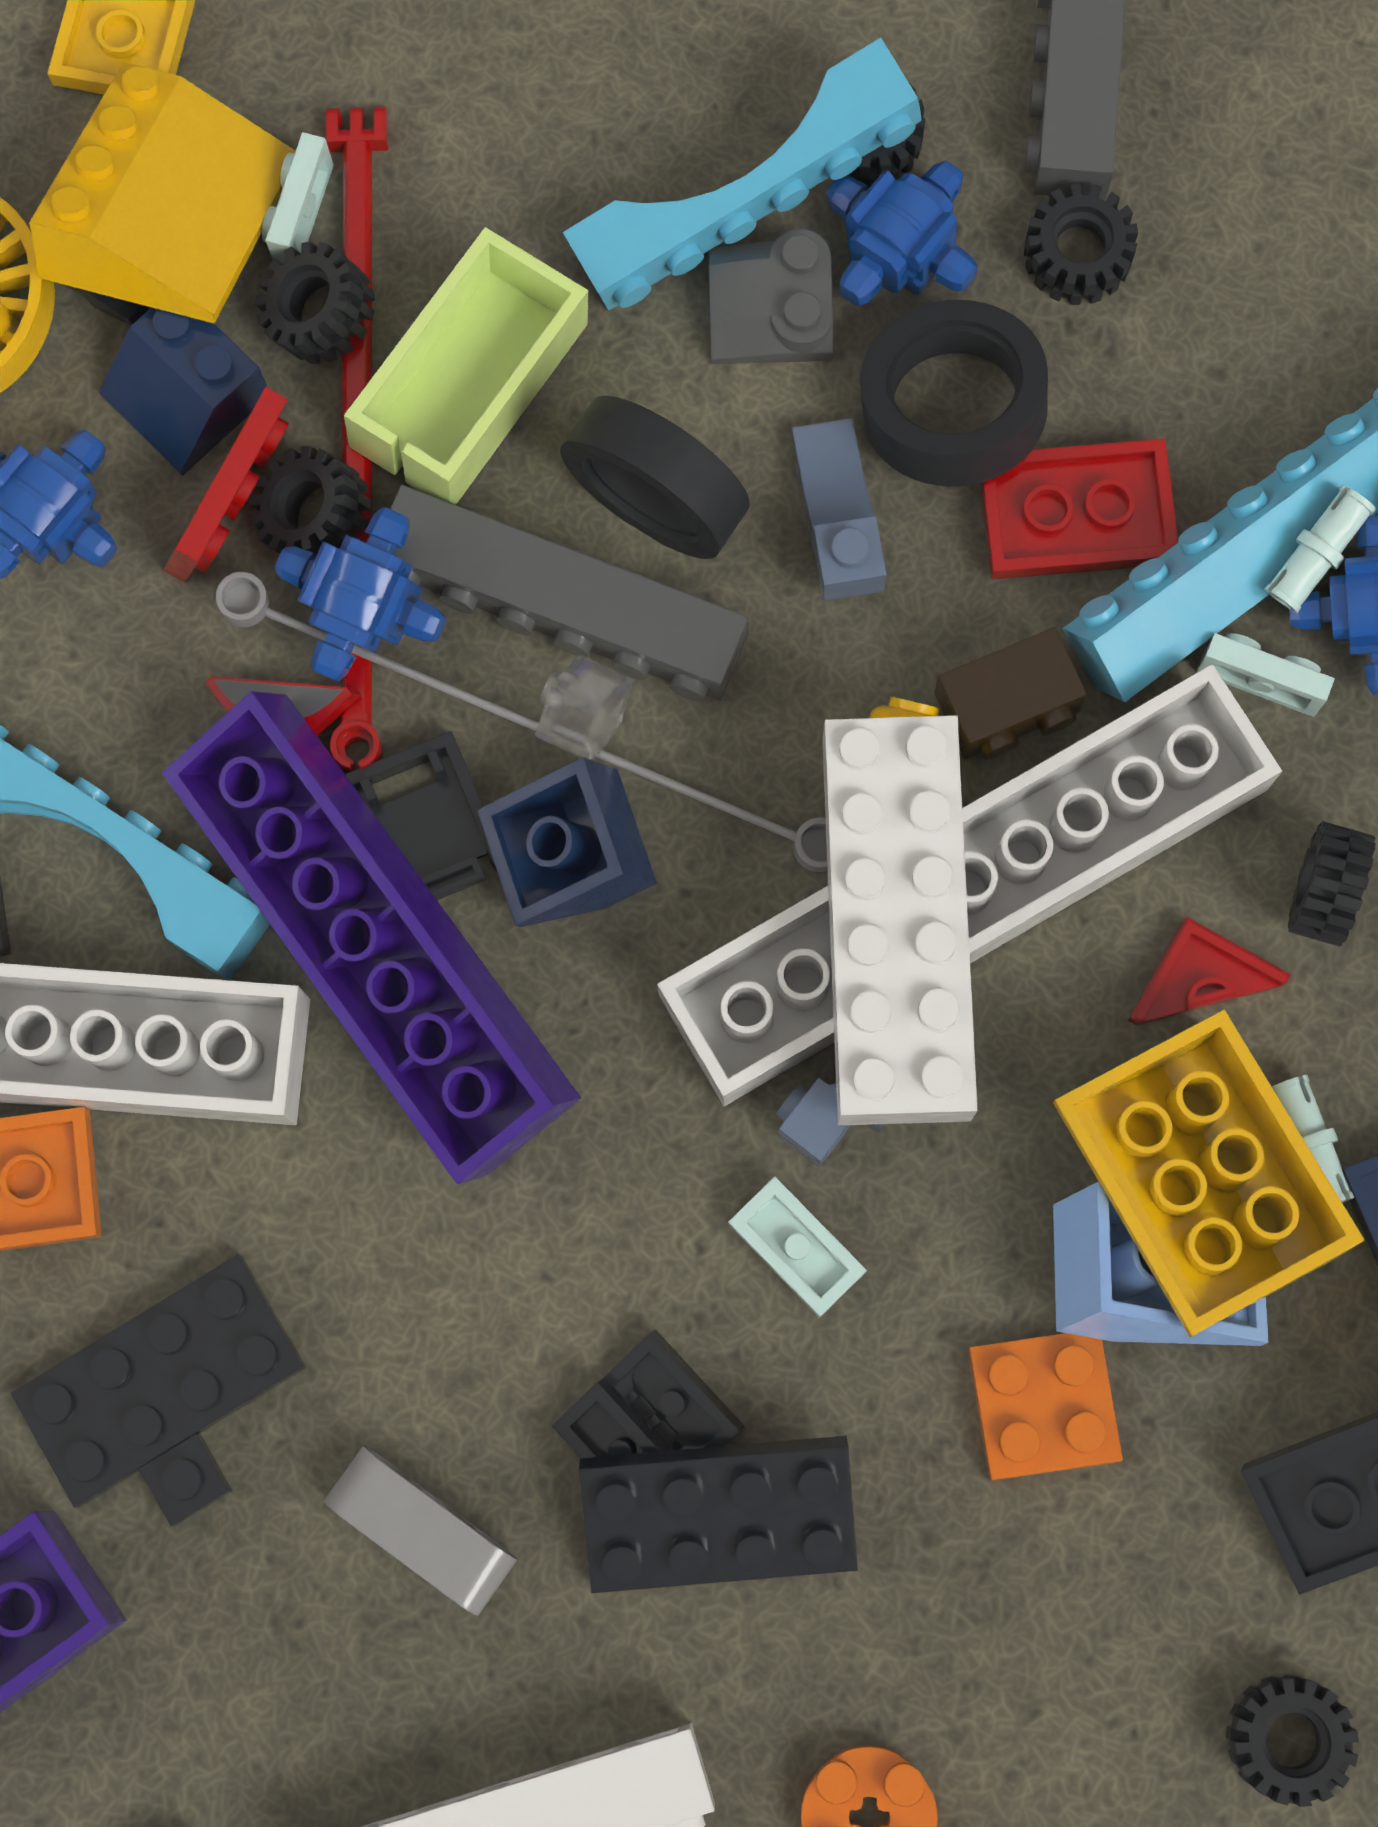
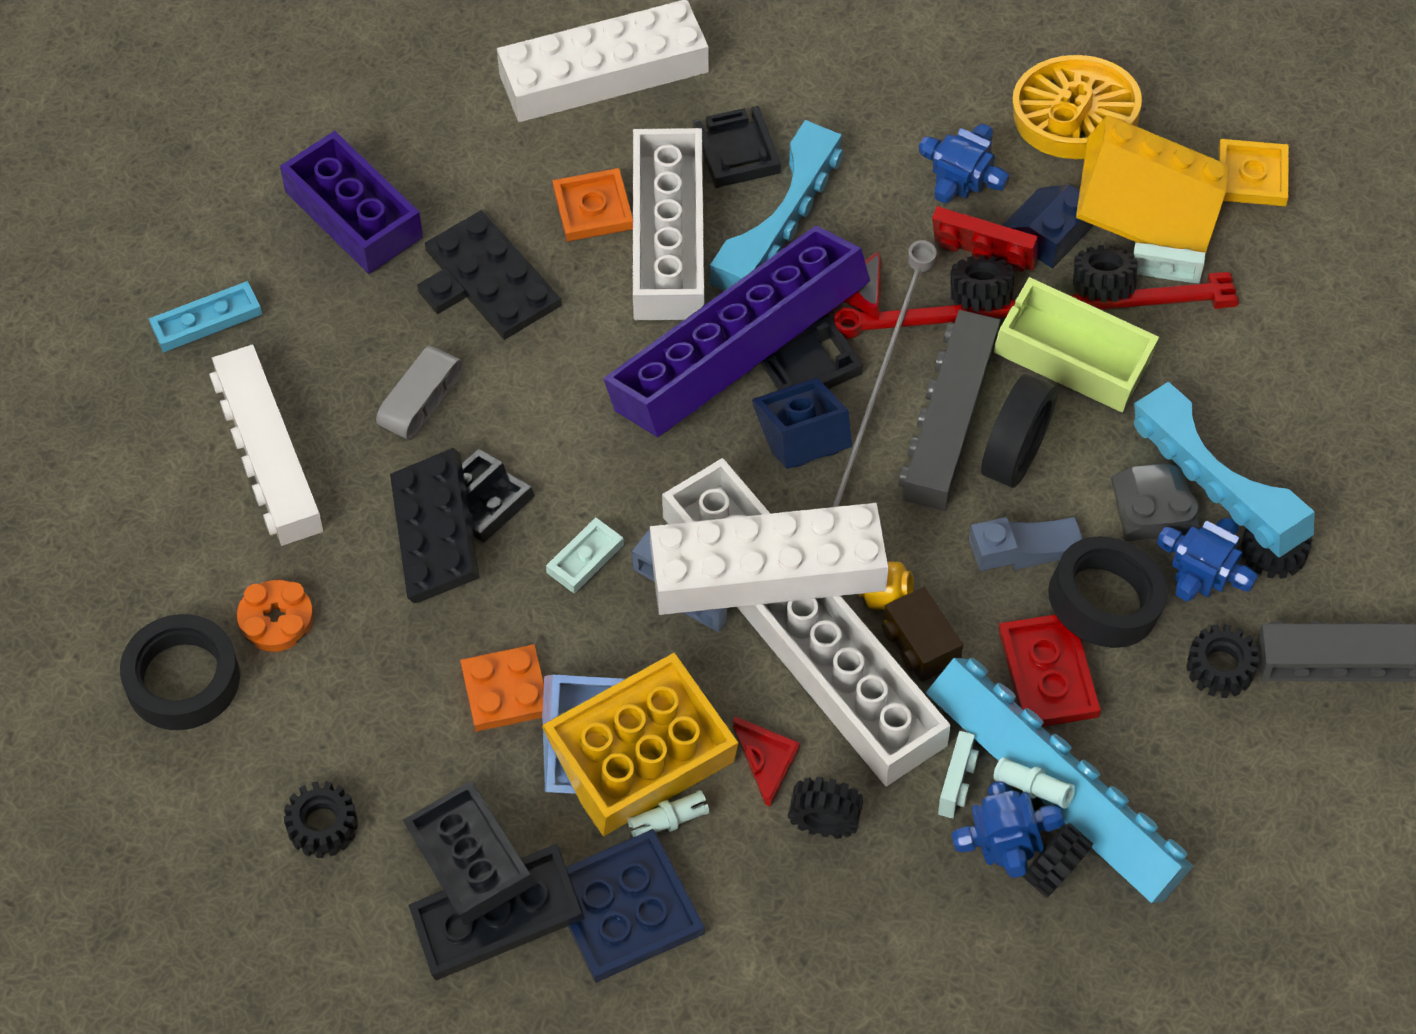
camera: 80 degrees right, 20 degrees down
blue piece [275,507,447,682] -> none
clear brick [535,654,636,760] -> none

